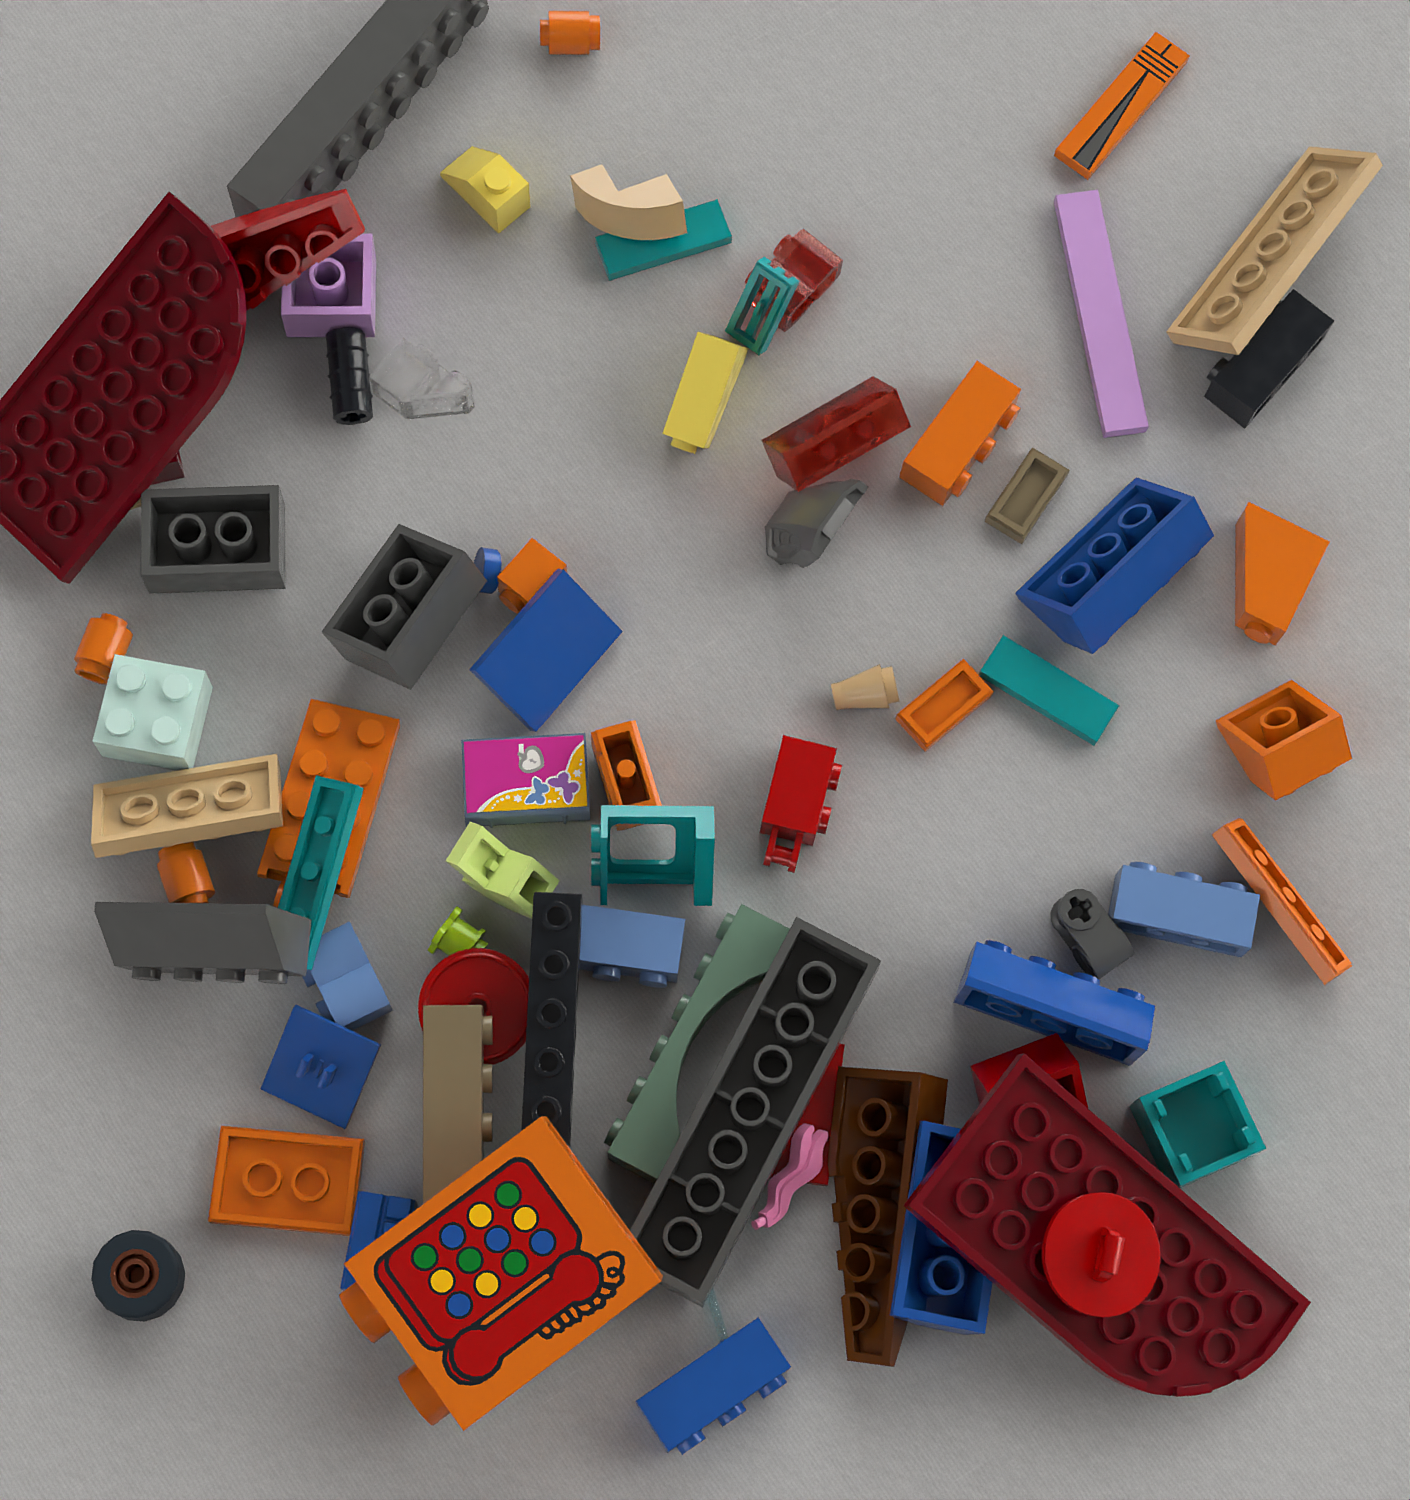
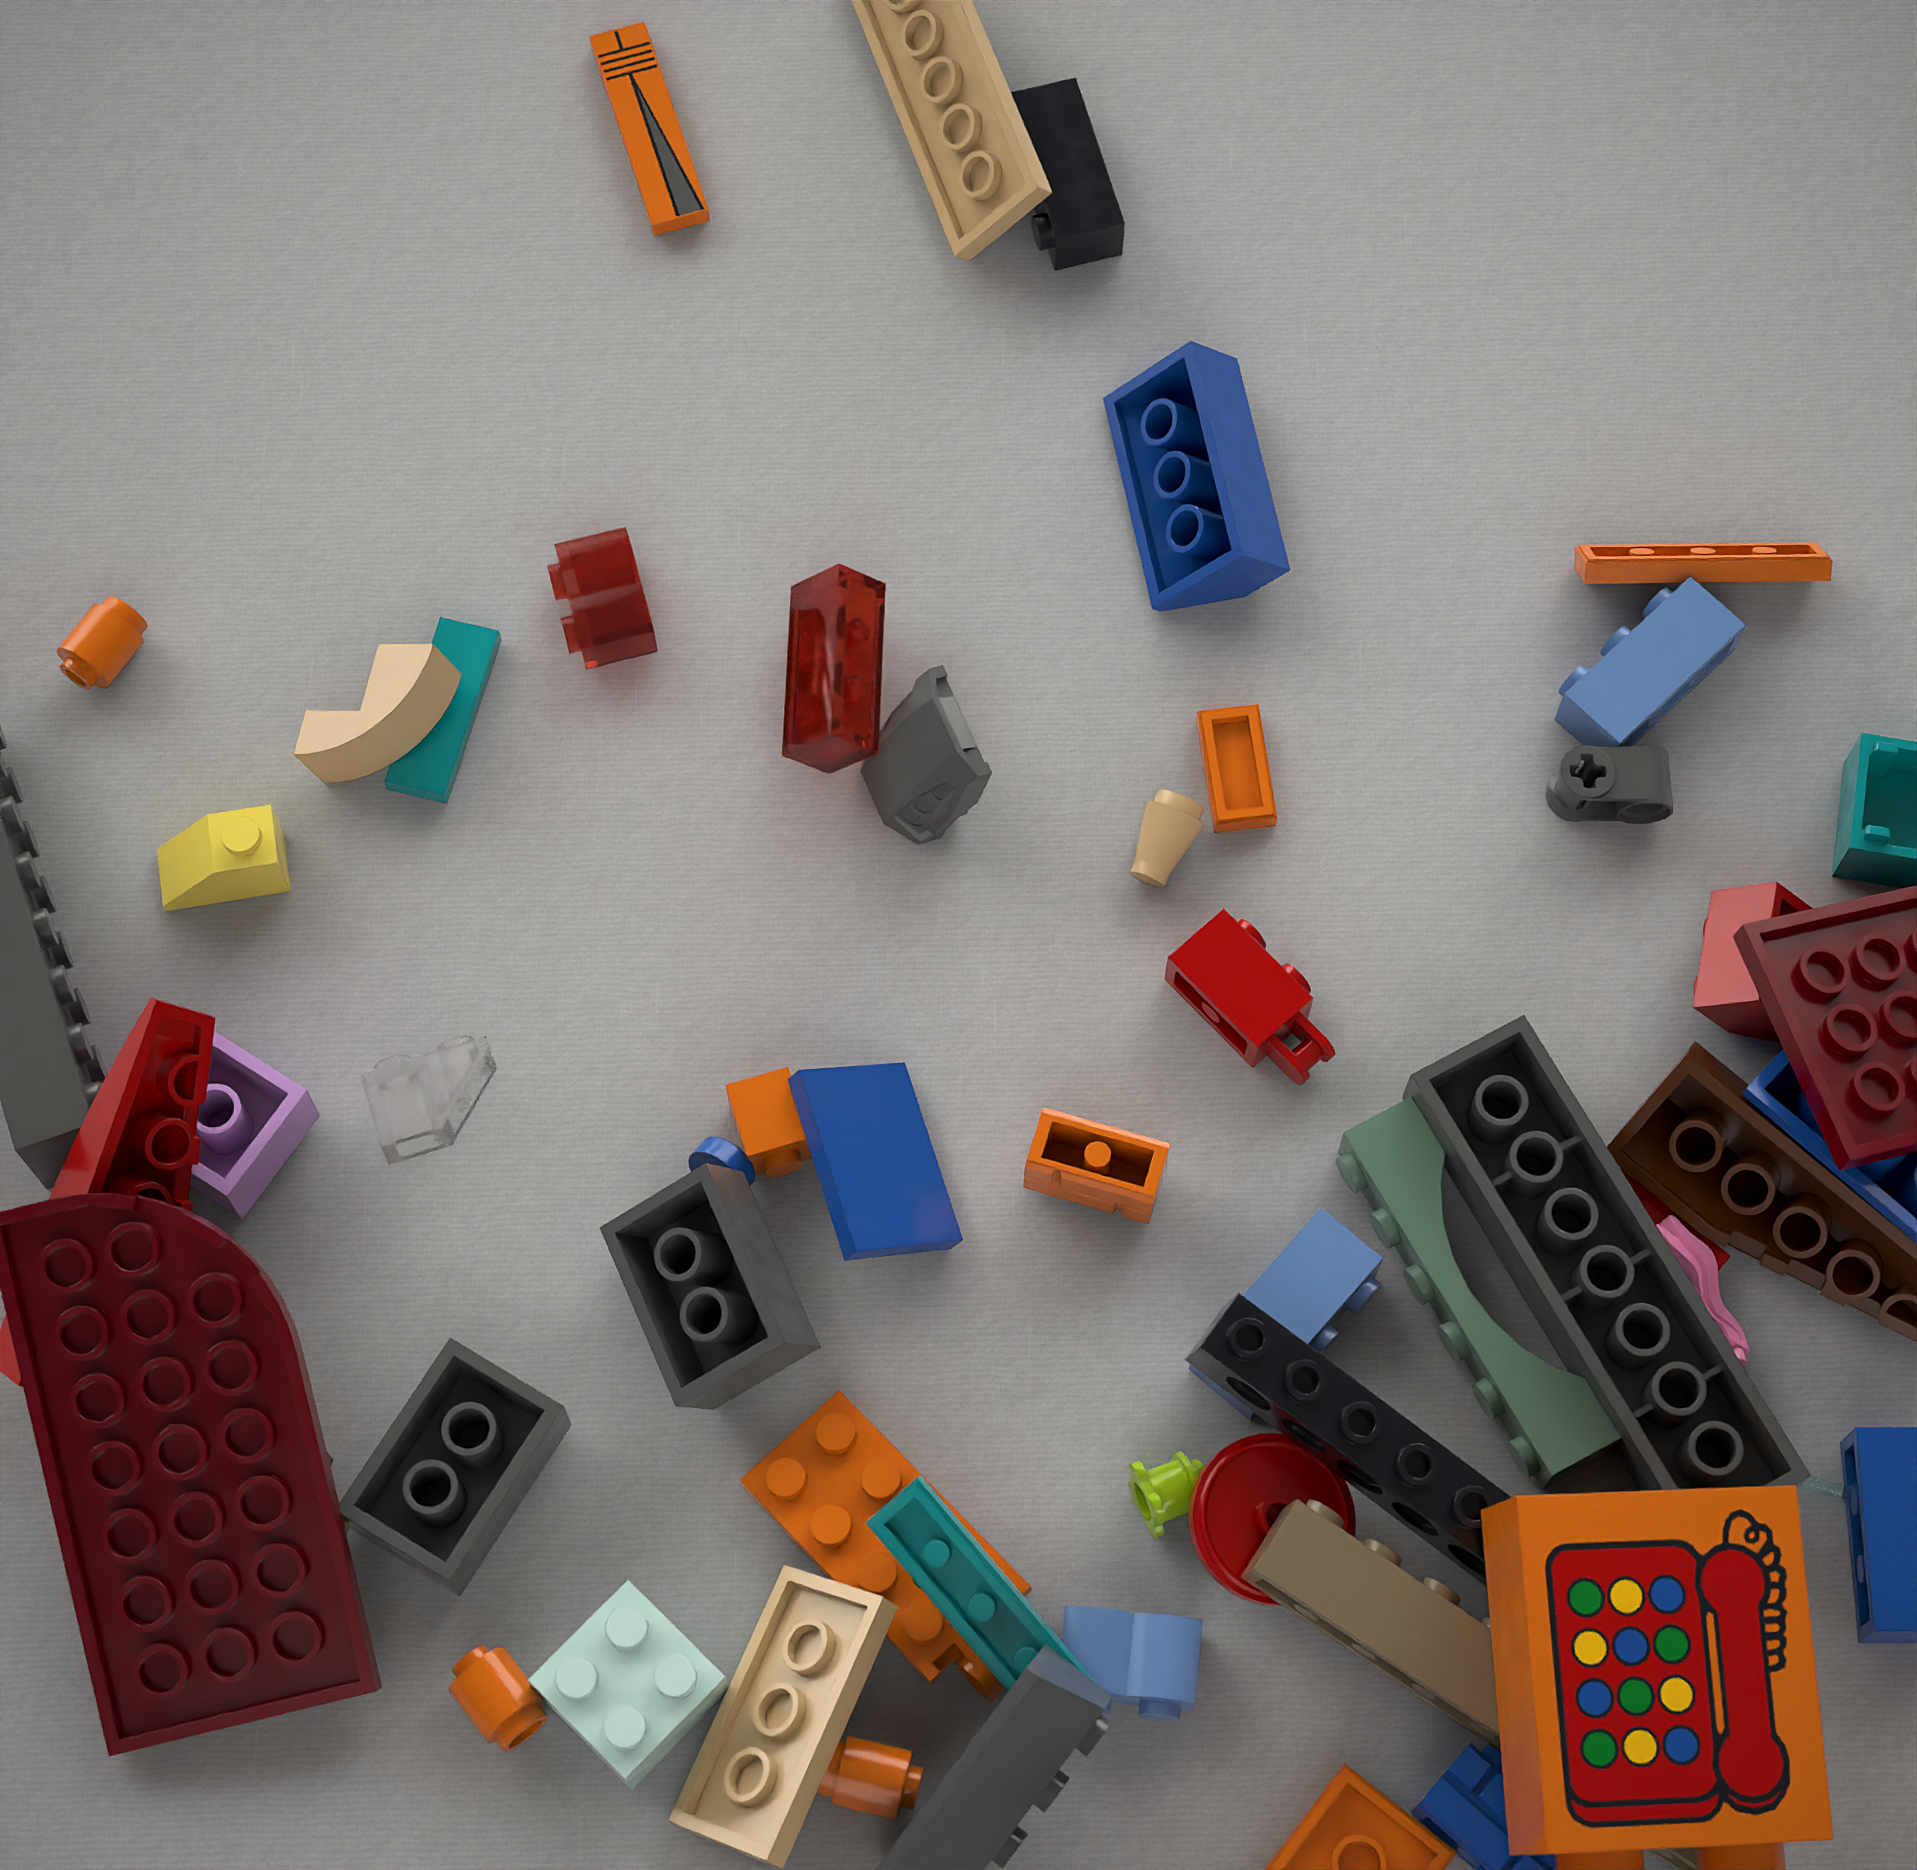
camera: 50 degrees left, 5 degrees down
blue piece [260,1005,381,1129] -> none
black axle [326,327,373,425] -> none
yellowish green brick [446,822,560,918] -> none
piece [461,733,590,828] -> none
teal window [591,805,715,906] -> none
light yellow slope [662,332,749,454] -> none
teal tile [725,257,799,355] -> none
orange brick [899,361,1021,506] -> none
blue slope [953,940,1155,1066] -> none
teal tile [979,635,1120,746] -> none
dark tan tile [984,447,1070,544] -> none
lavender tile [1054,190,1149,438] -> none
orange slope [1216,680,1352,801] -> none
orange slope [1235,502,1330,646] -> none

